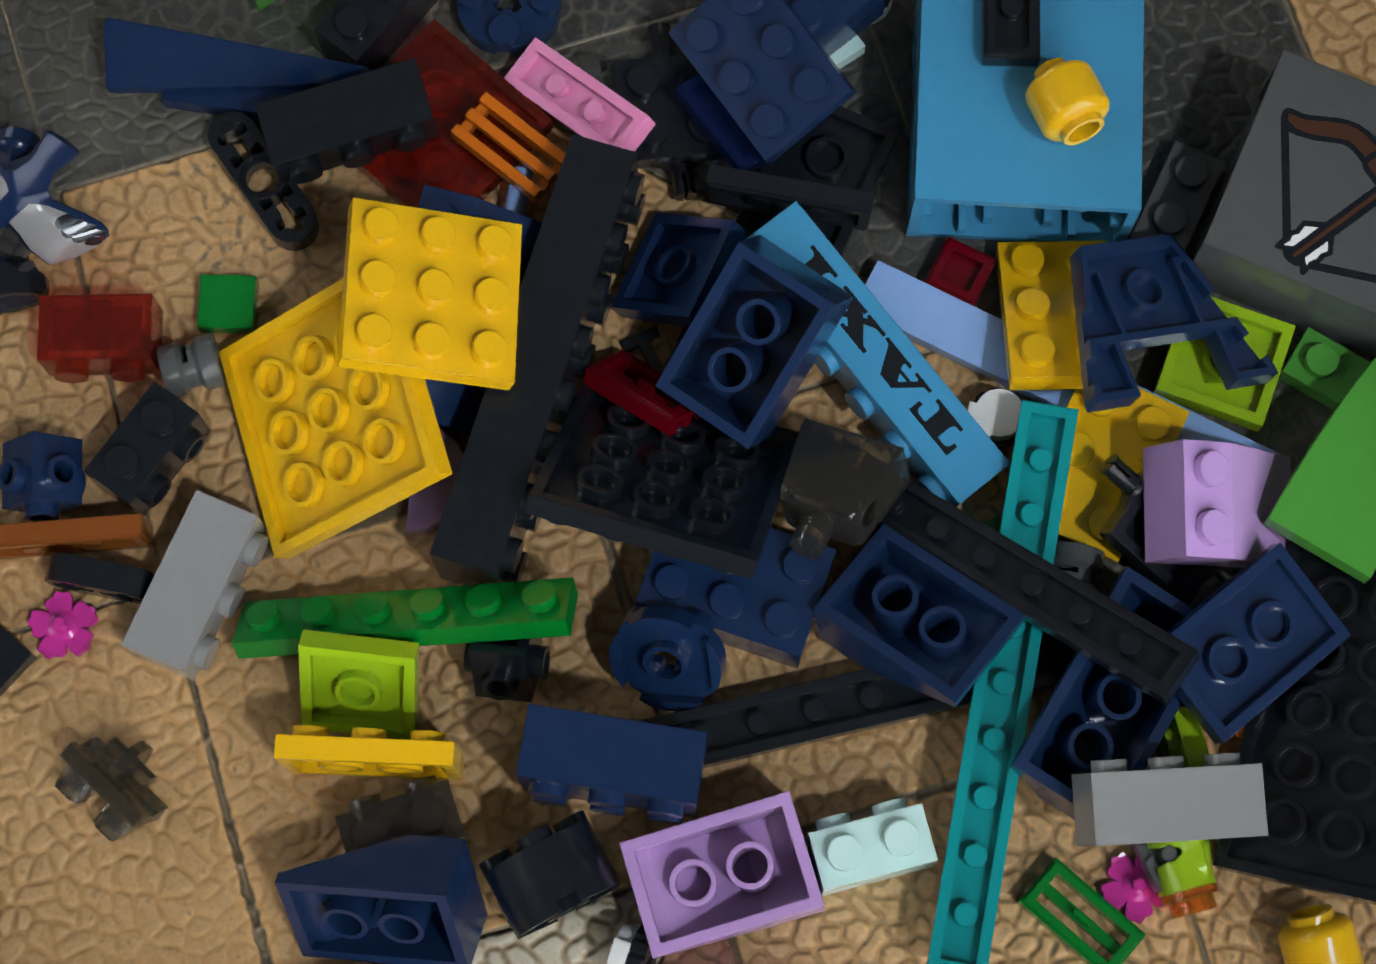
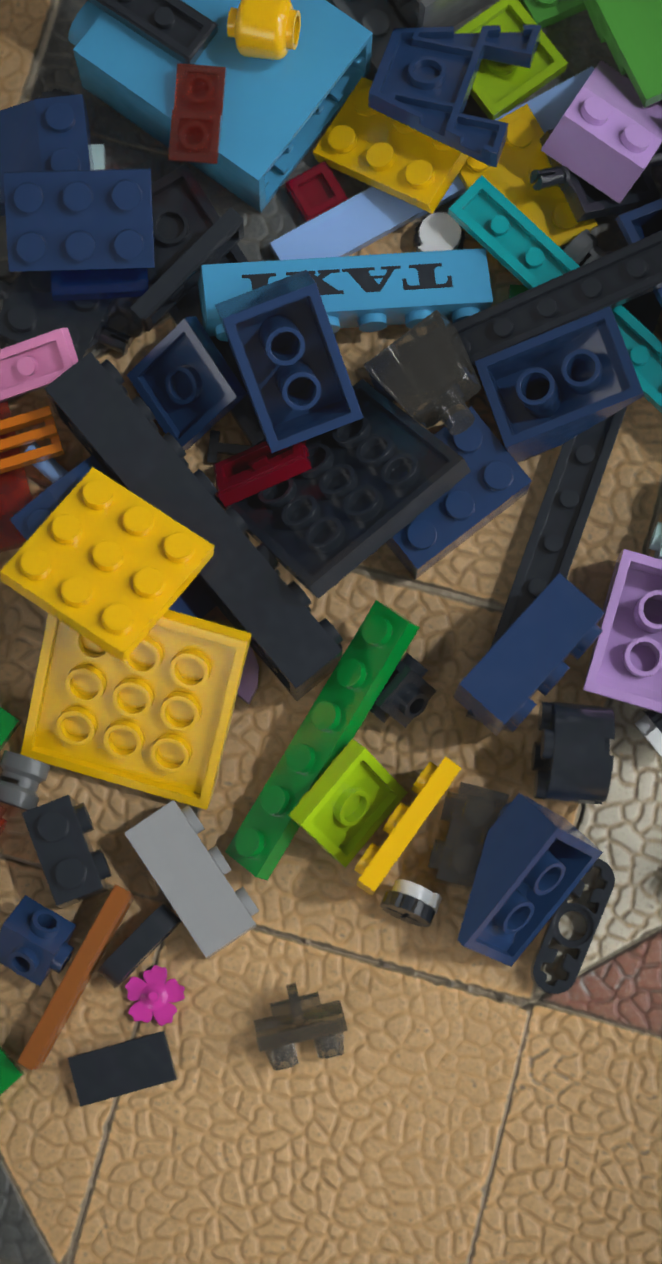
camera: 60 degrees left, 5 degrees up
dark blue plate [609,605,726,711] -> none
none -> clear red slope [168,63,227,164]
none -> black piece [380,879,442,927]

